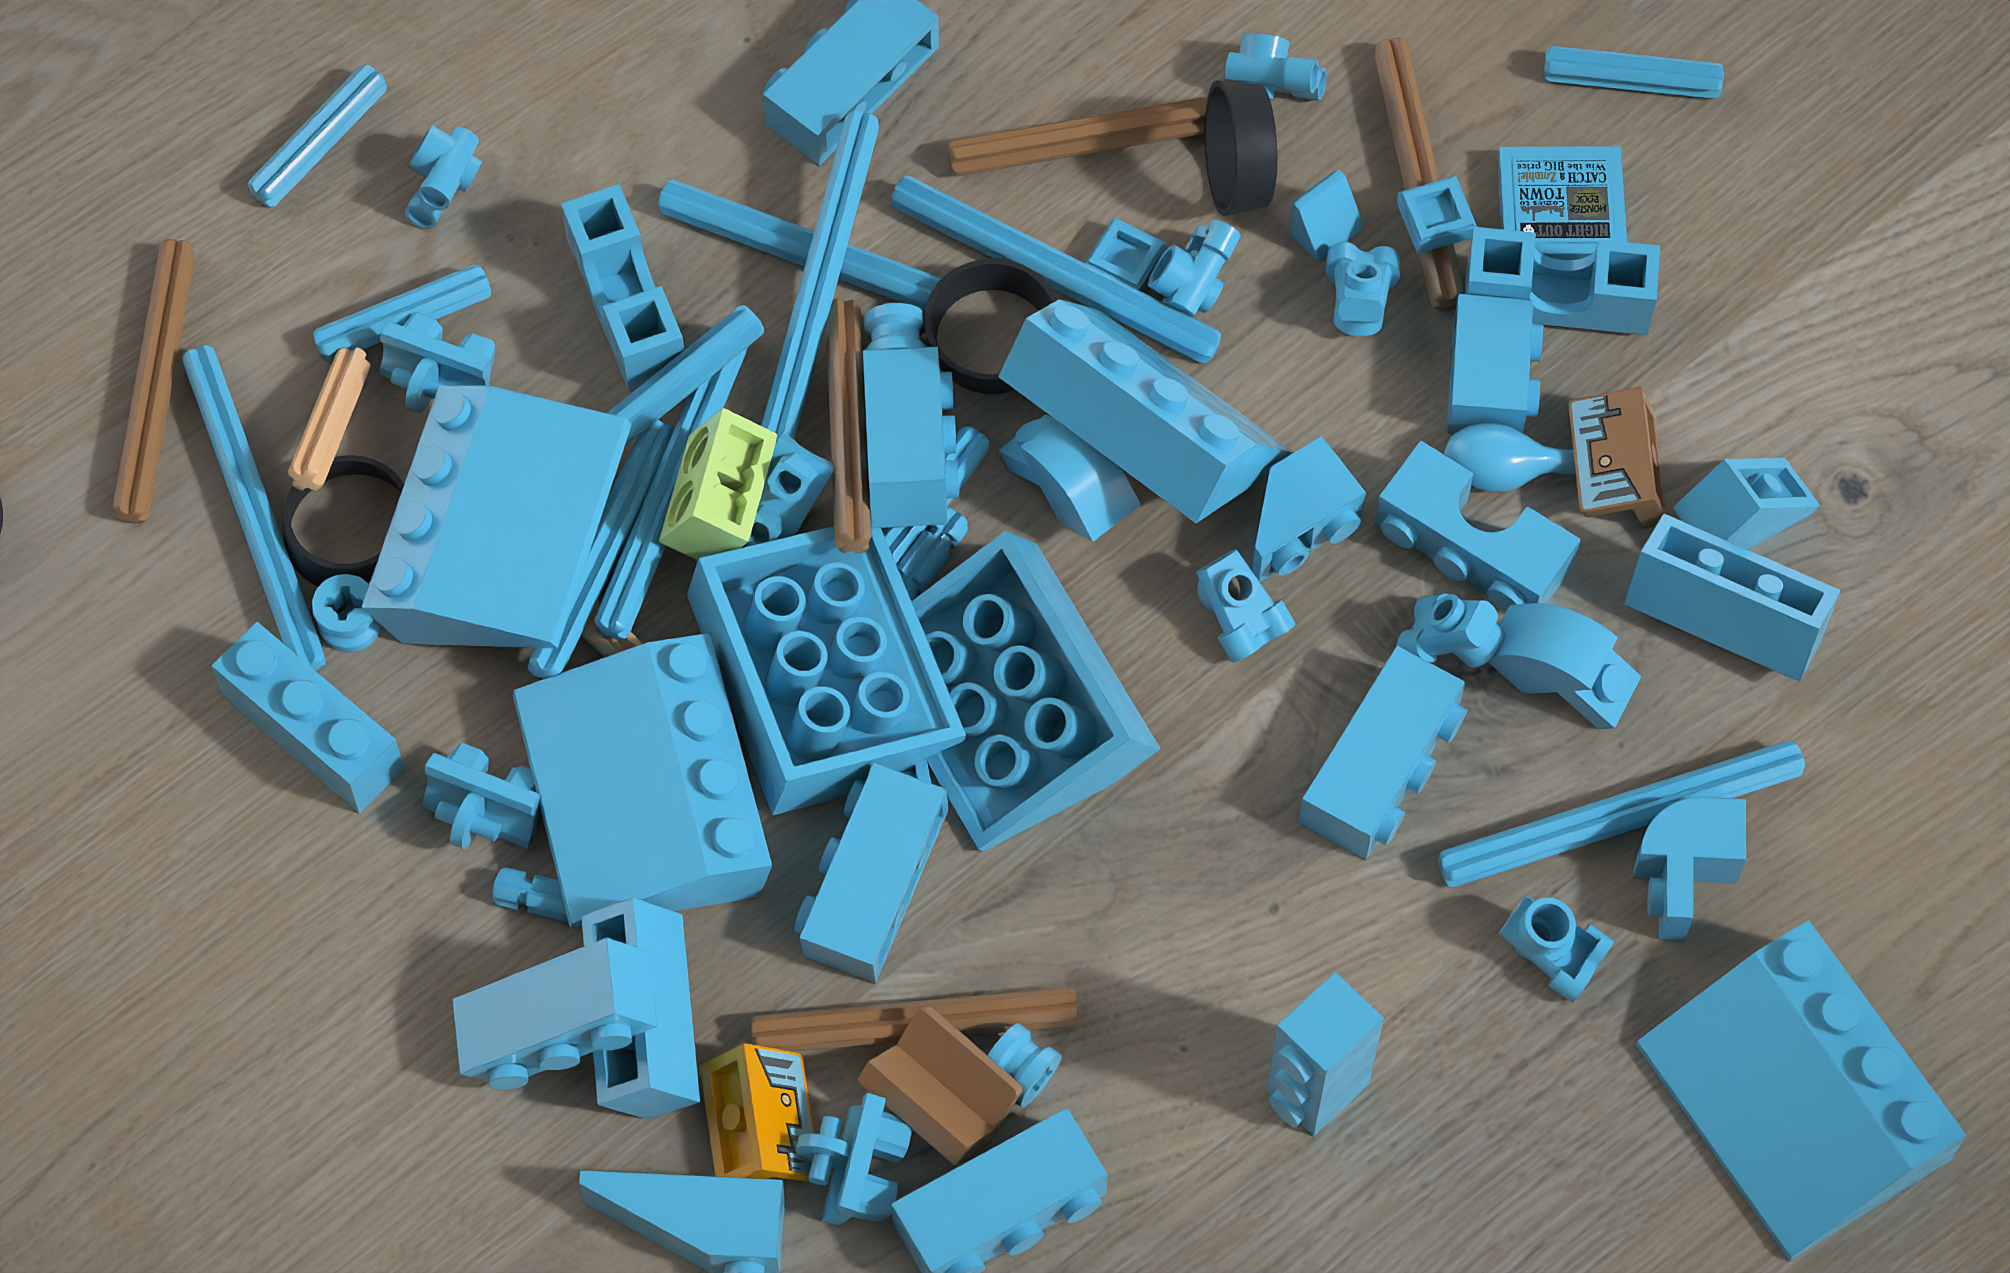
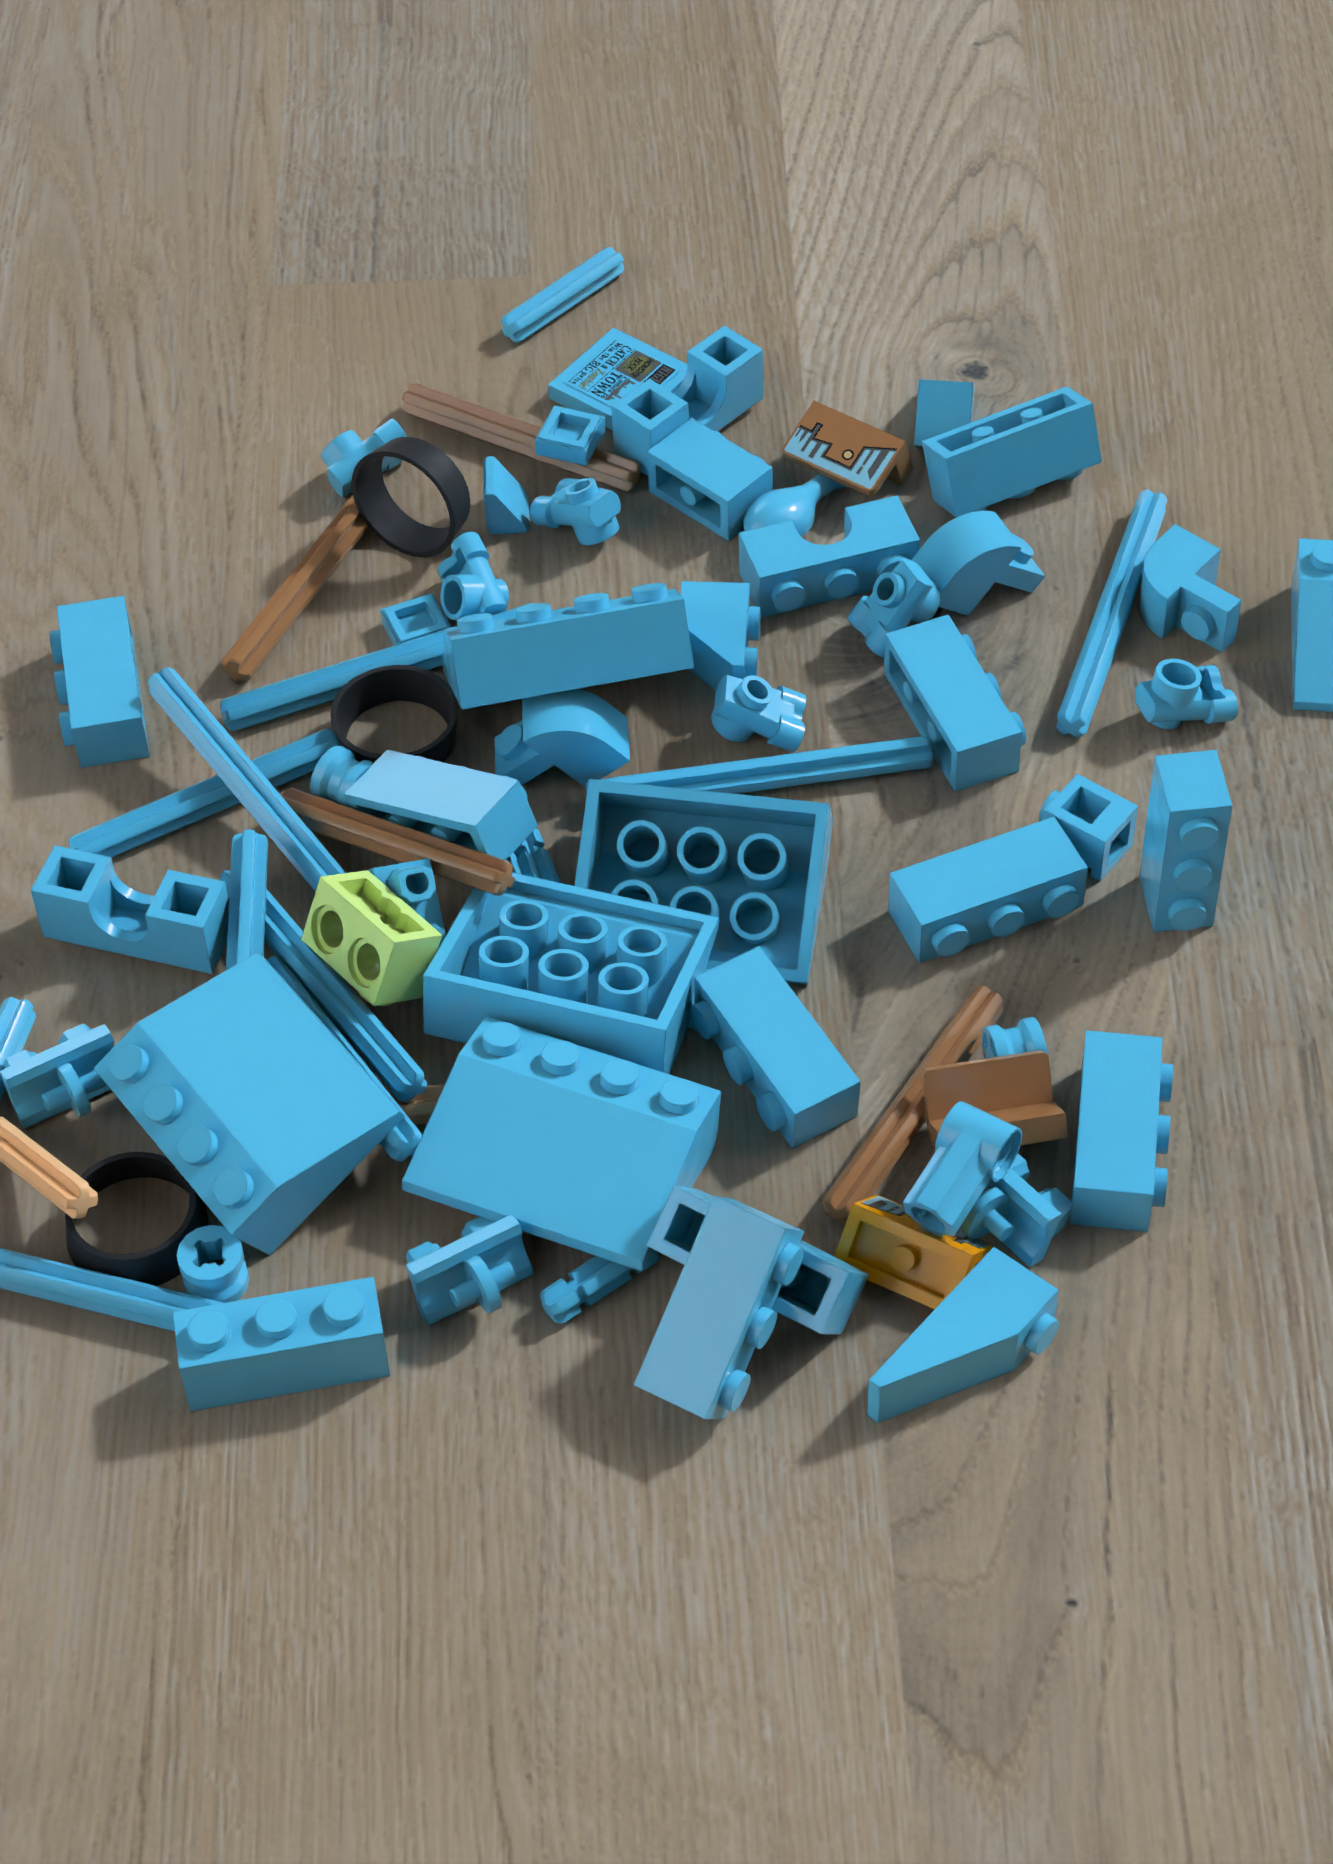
camera: 50 degrees left, 15 degrees down
none -> medium azure axle [585,736,933,797]
none -> medium azure brick [888,817,1088,963]
none -> medium azure piece [903,1101,1022,1237]
none -> medium azure brick [1039,774,1138,882]

